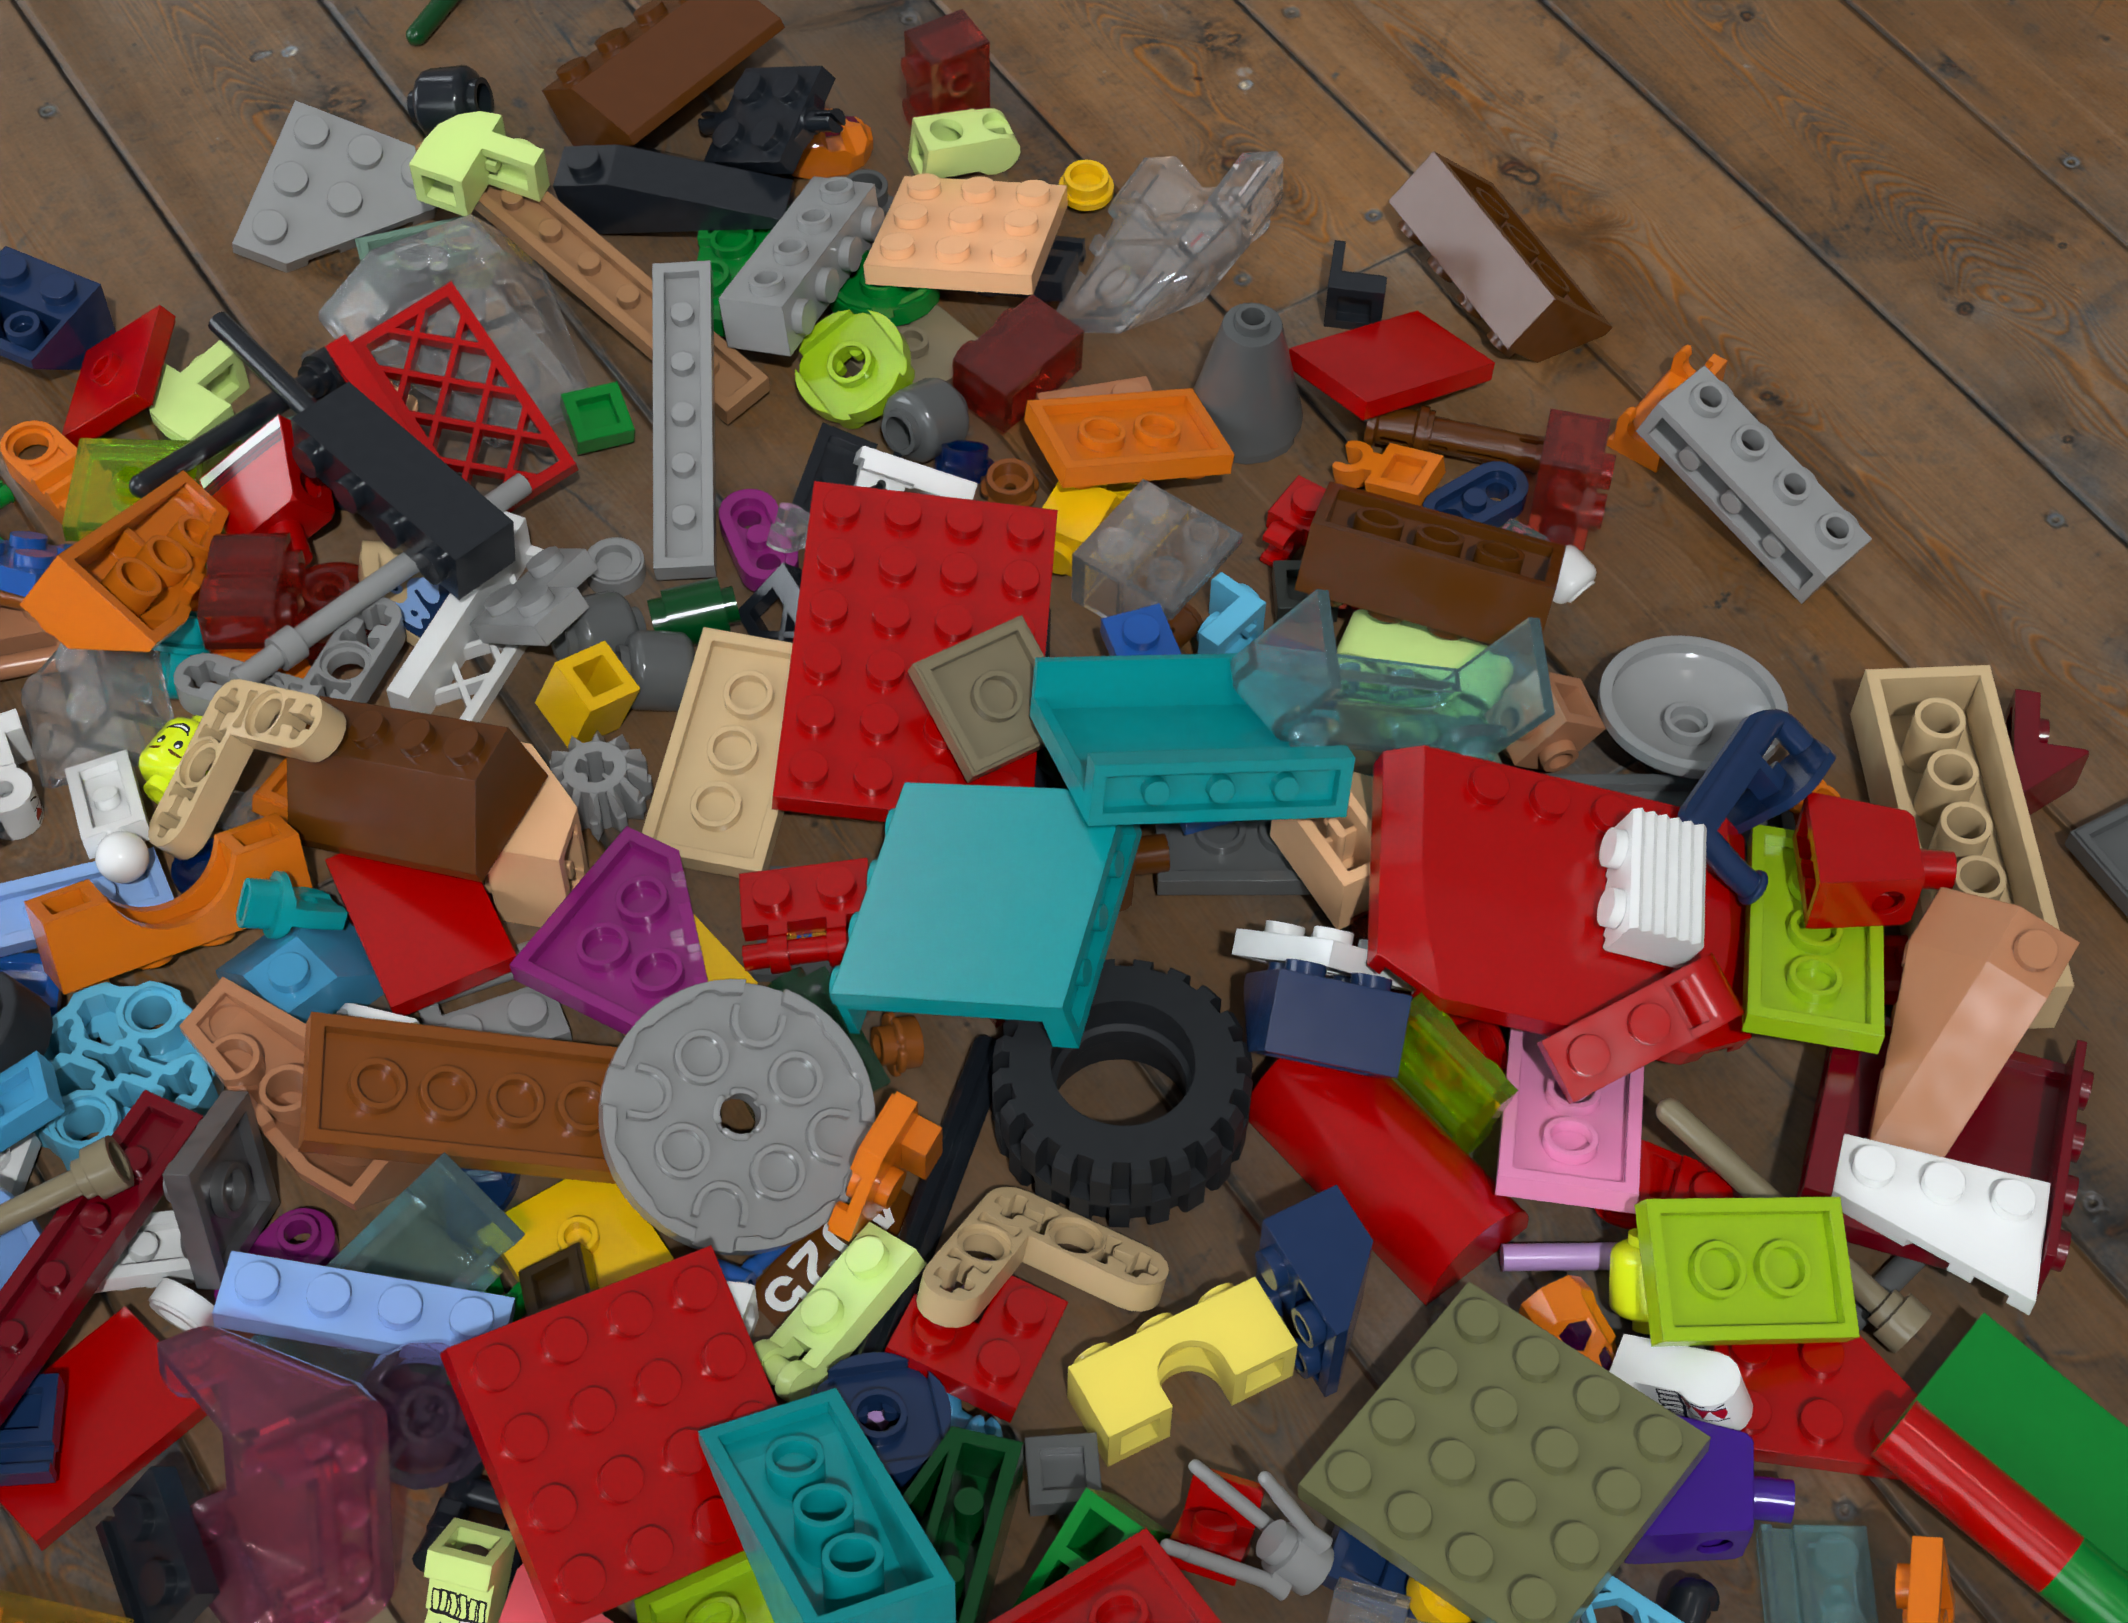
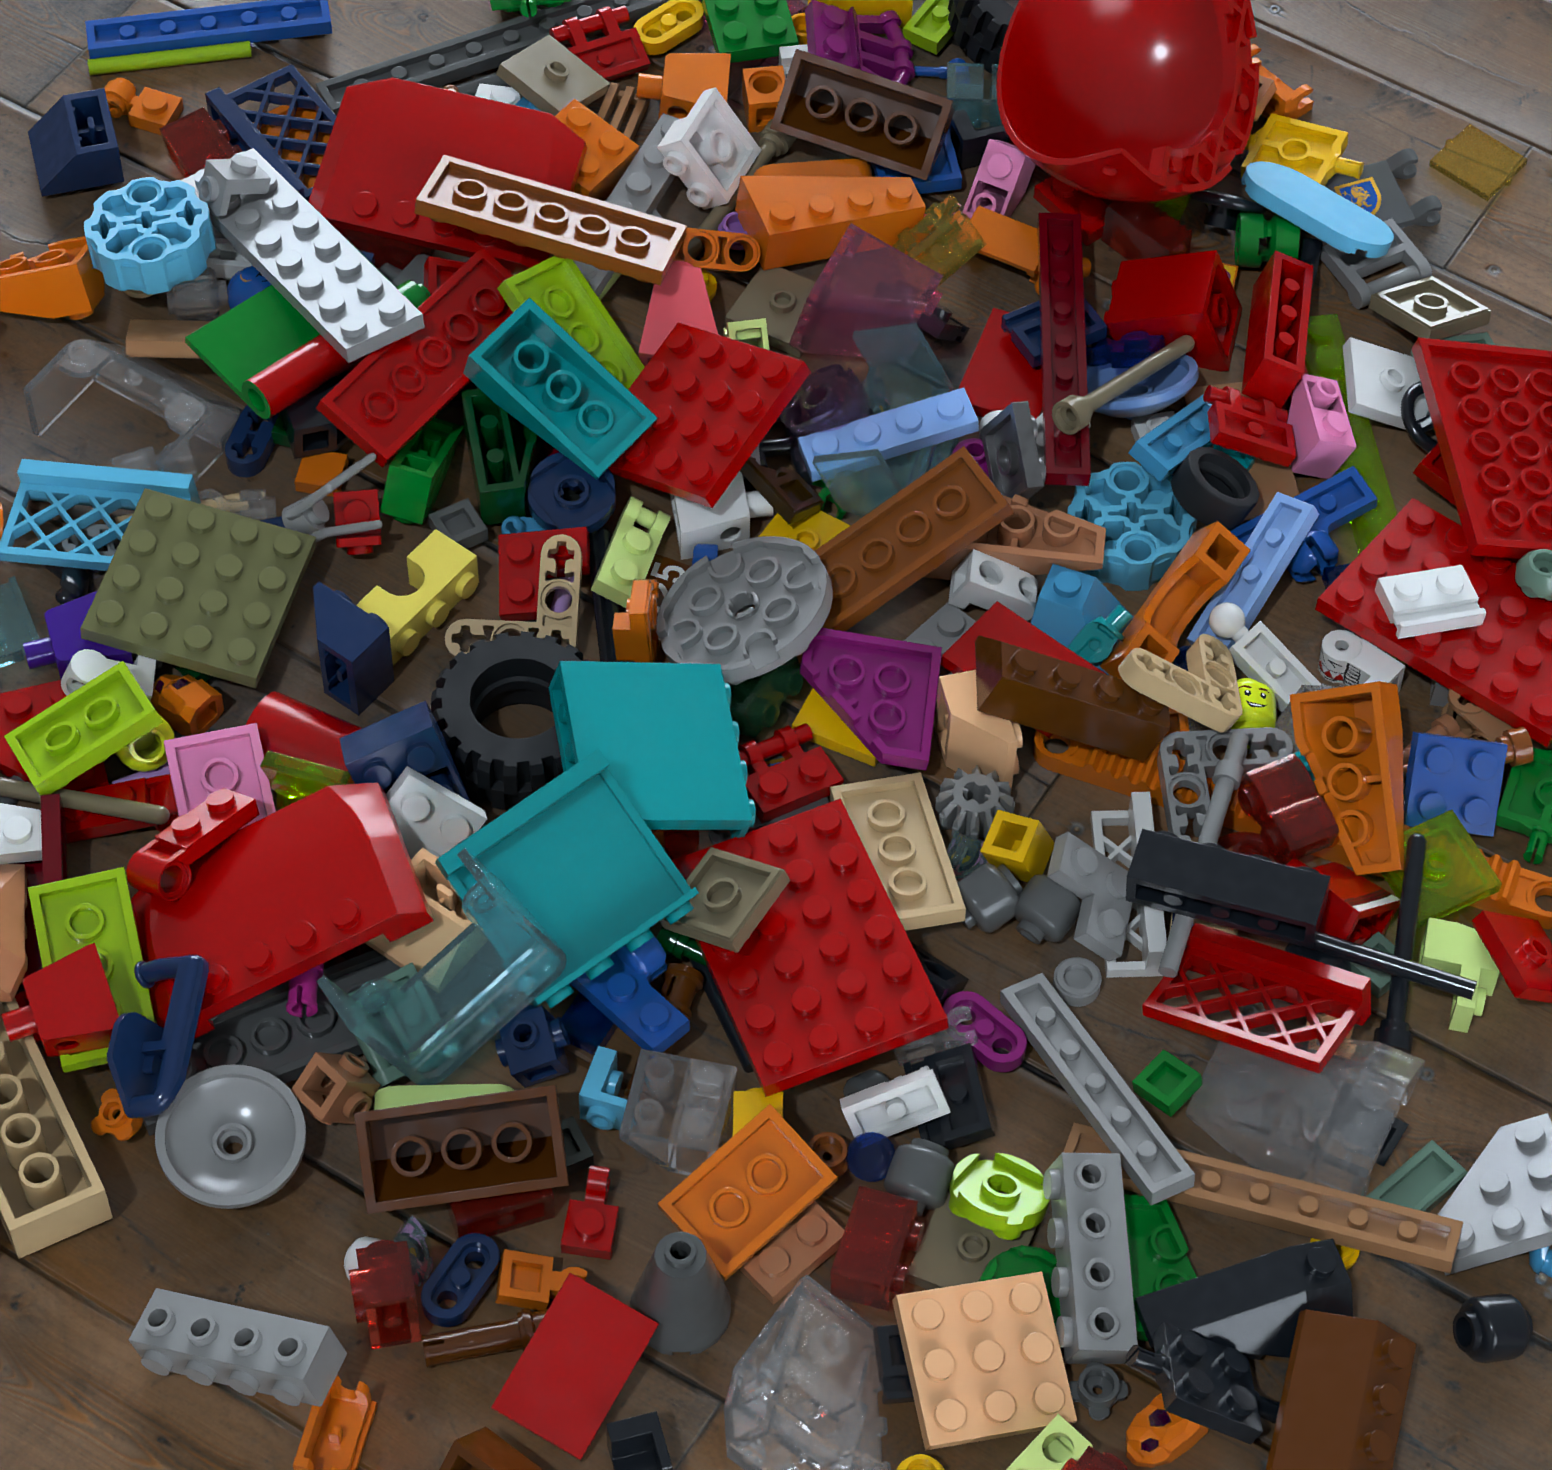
camera: 155 degrees right, 0 degrees up
yellowish green brick [409,111,550,218] -> none
dark green brick [647,577,741,646] -> none
white brick [1597,808,1707,969] -> none
none -> clear light blue tile [947,831,988,881]

